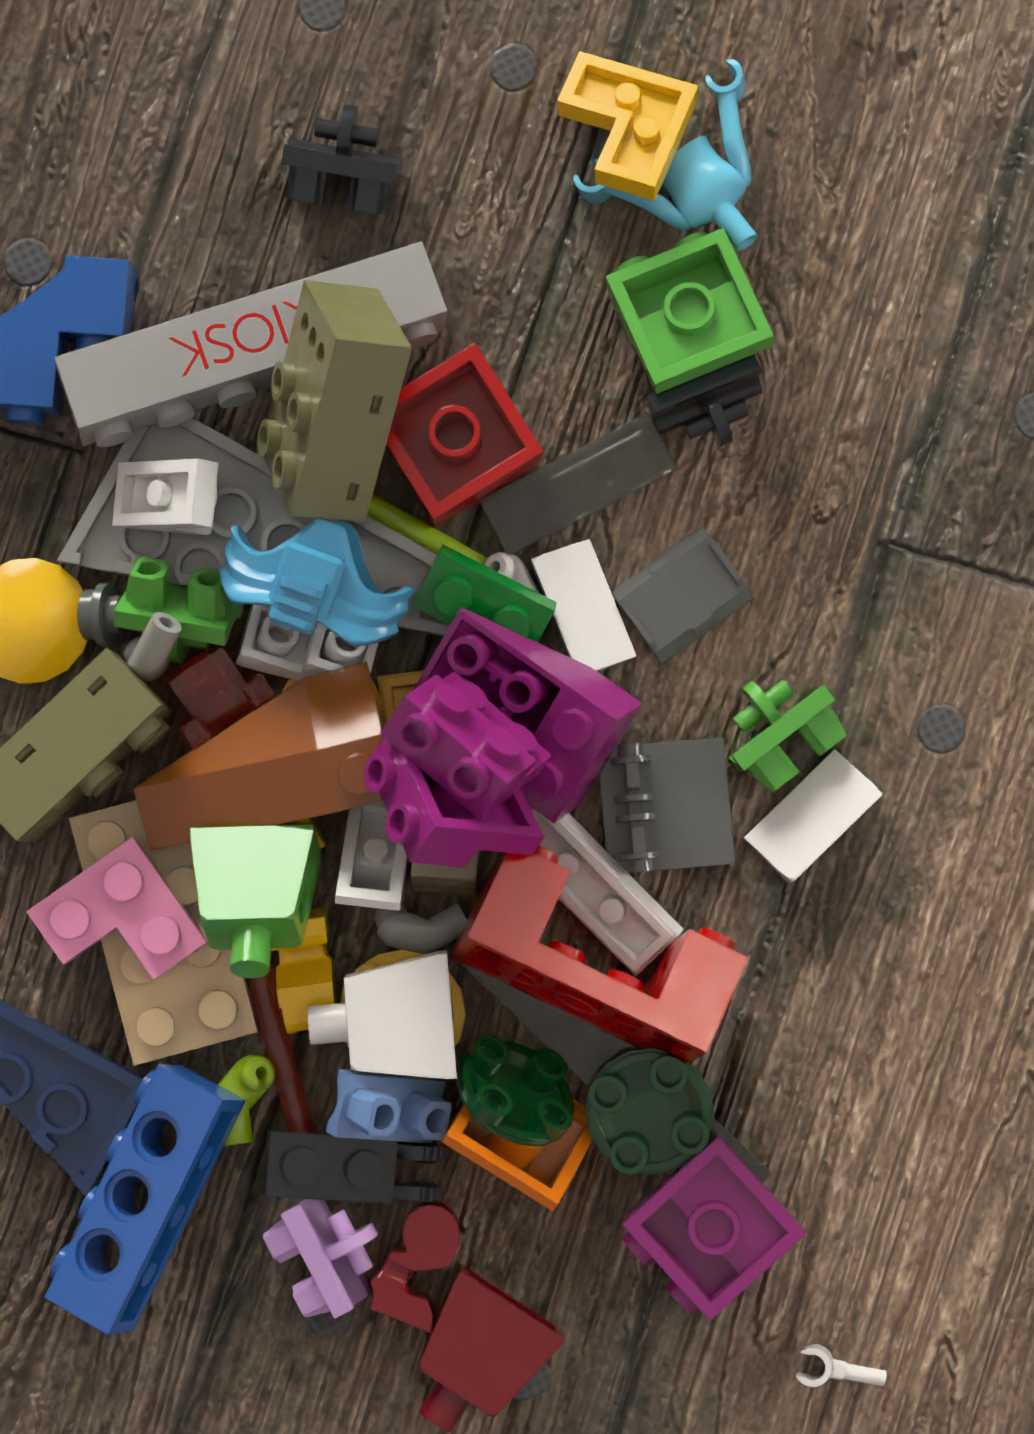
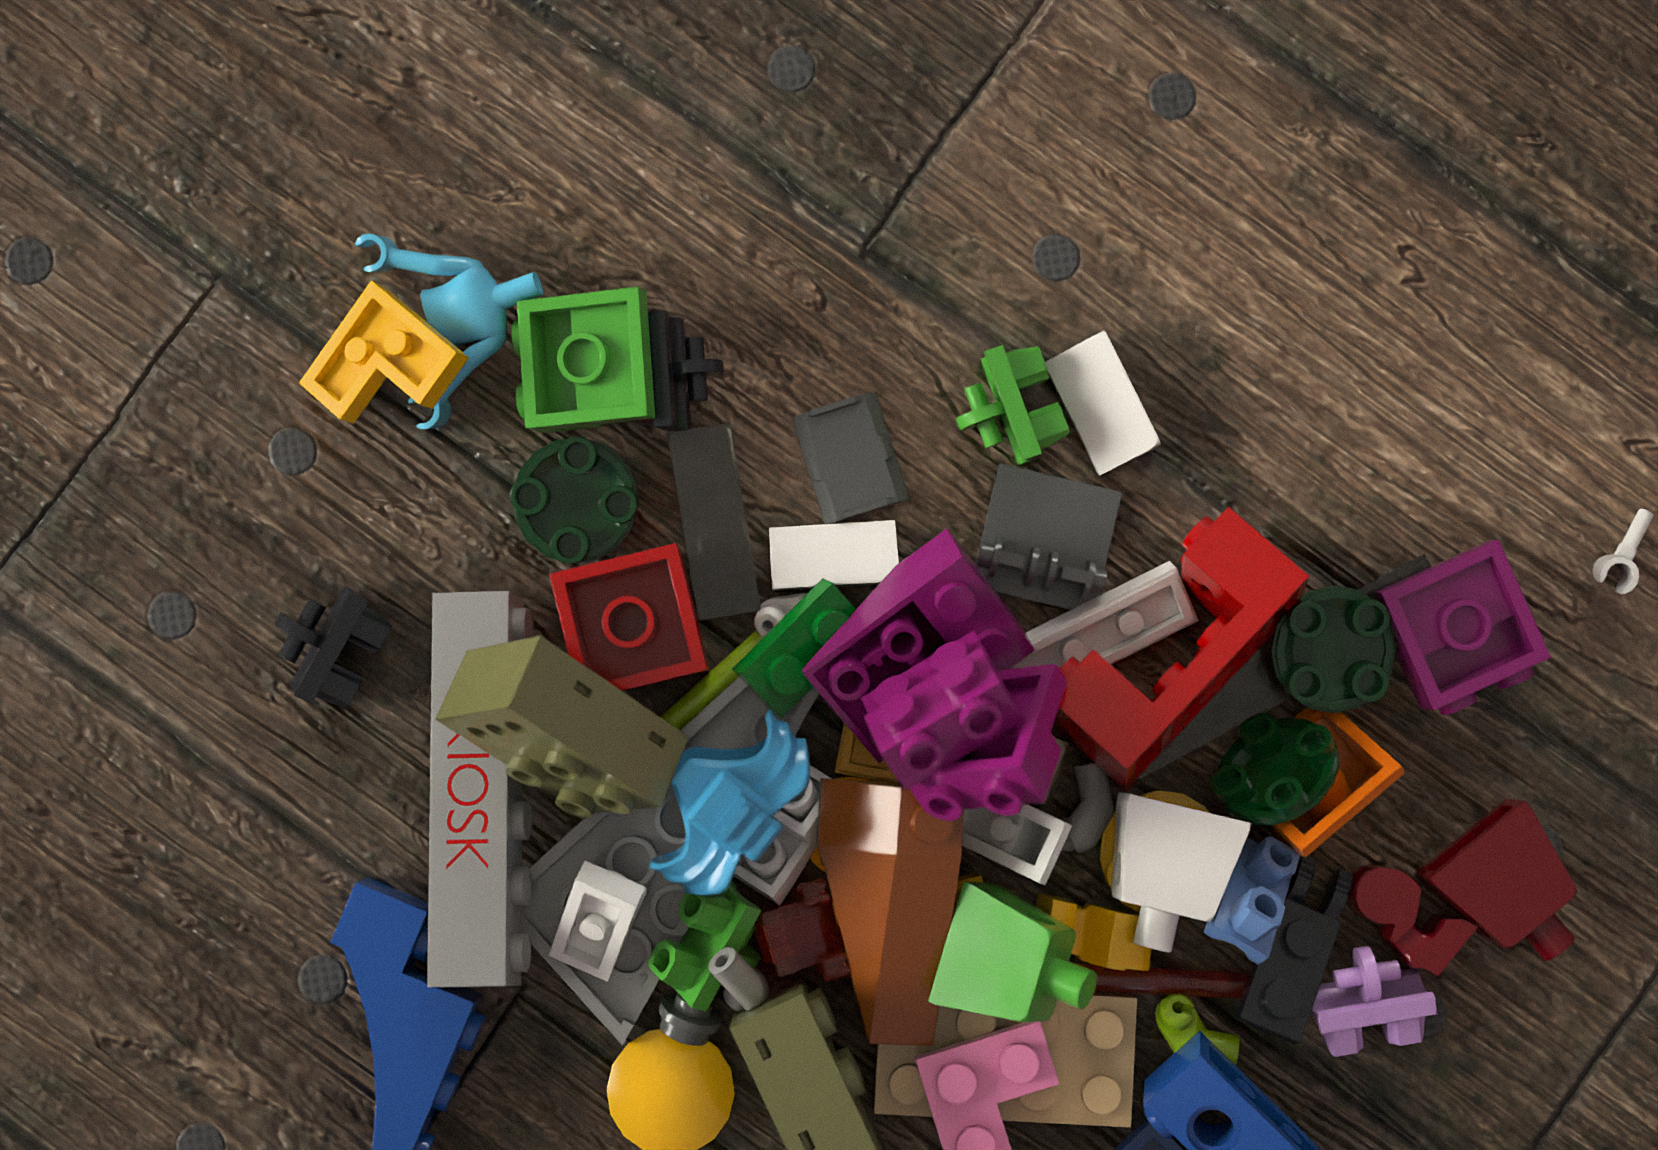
camera: 75 degrees left, 0 degrees up
none -> dark green dish [510,437,639,564]

